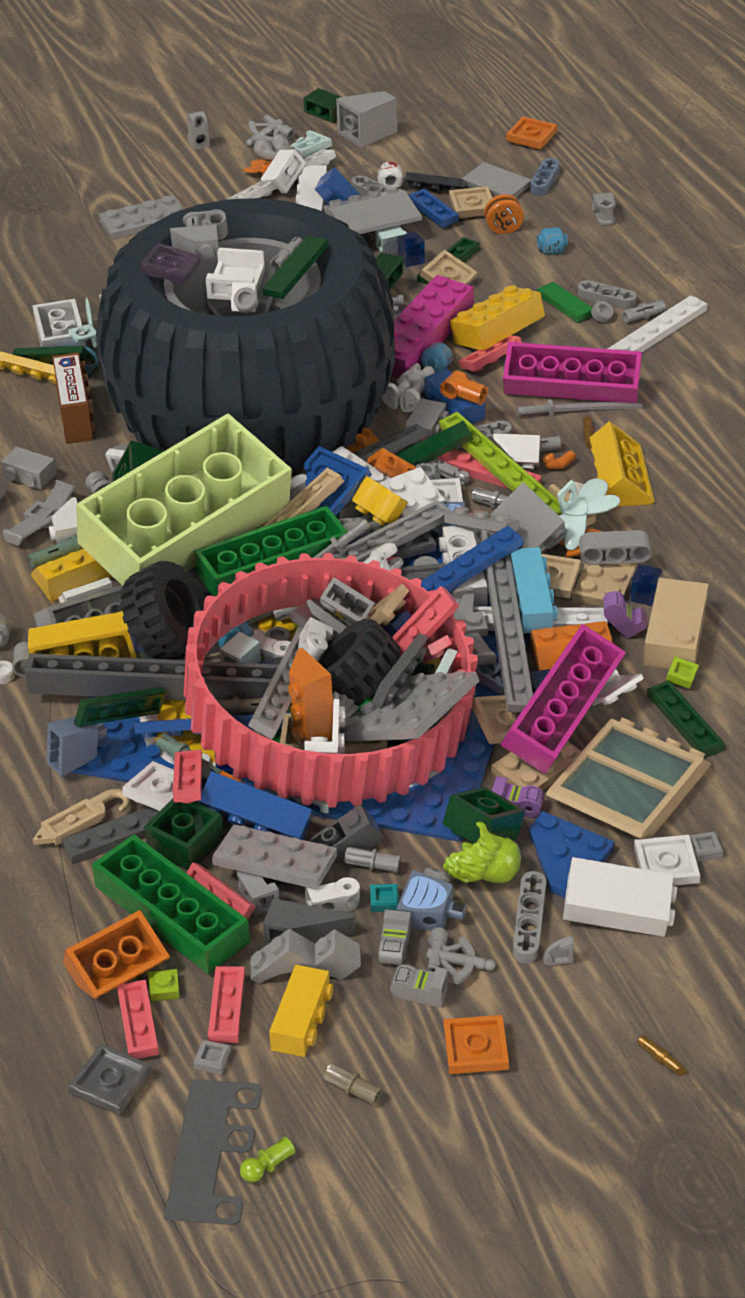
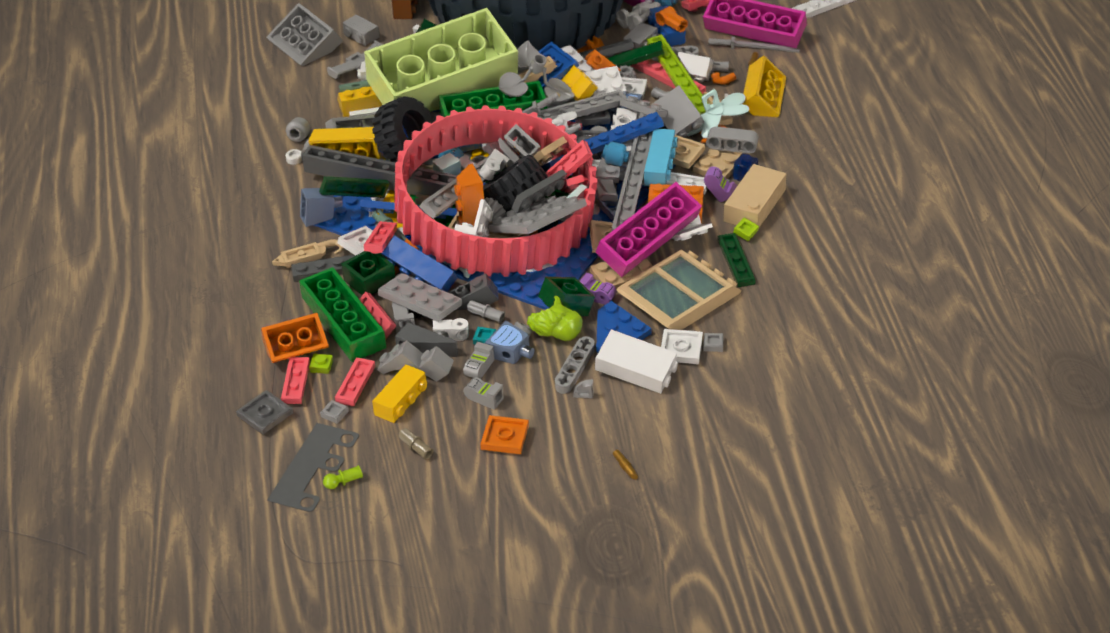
camera: 15 degrees right, 0 degrees up
light grey piece [426,928,495,984] -> none
light grey axle [429,458,470,485] -> none
none -> light grey plant [499,41,575,102]
none -> dark azure head [602,141,629,166]

